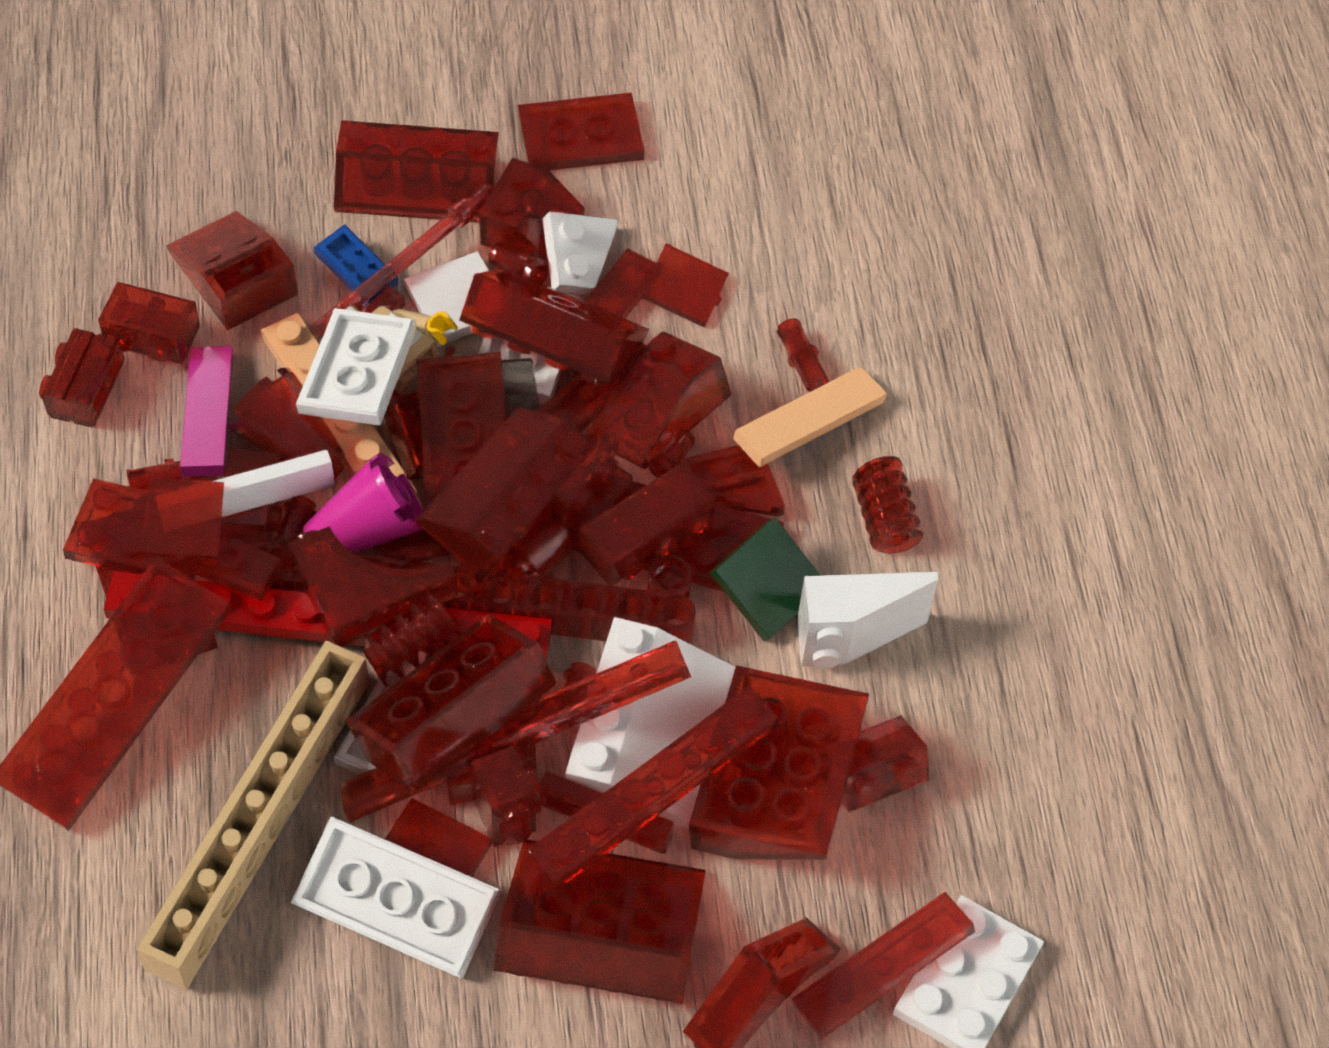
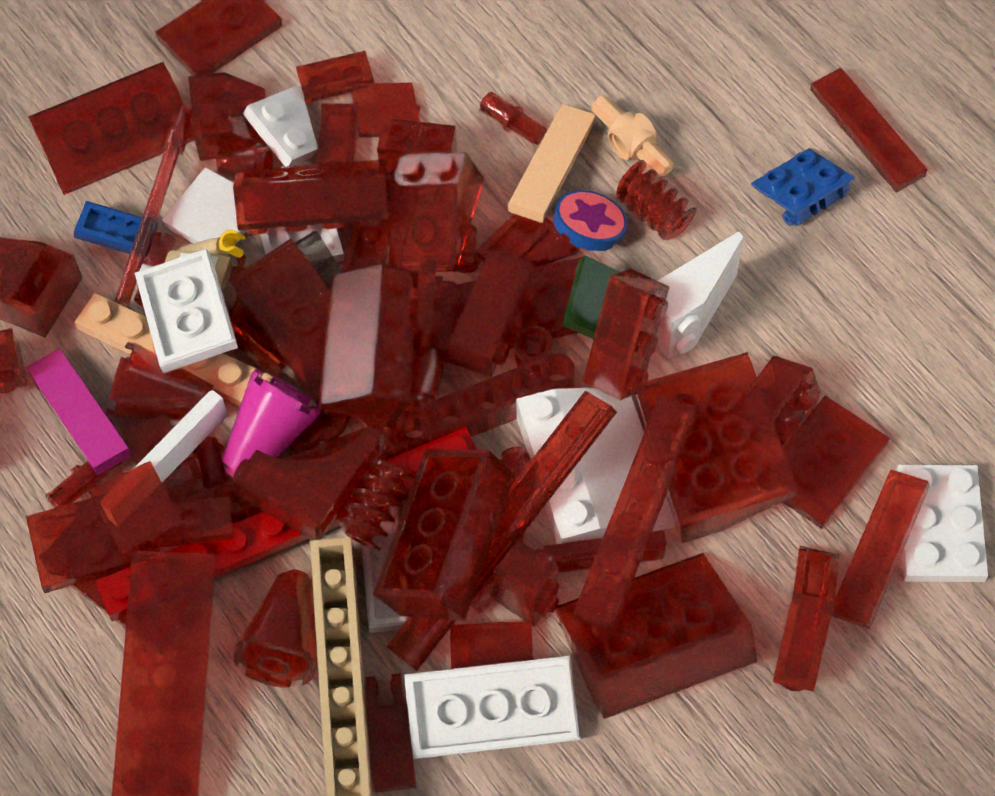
camera: 25 degrees left, 5 degrees up
none -> clear red cone [233,570,316,688]
none -> clear red plate [296,51,375,103]
none -> clear red hinge [365,673,417,793]
none -> clear red brick [377,118,457,181]
none -> tile [553,190,628,251]
none -> clear red brick [582,269,670,401]
none -> light nougat axle [591,96,674,177]
none -> blue hinge [751,148,854,226]
none -> clear red tile [756,395,890,529]
none -> clear red tile [810,67,928,193]

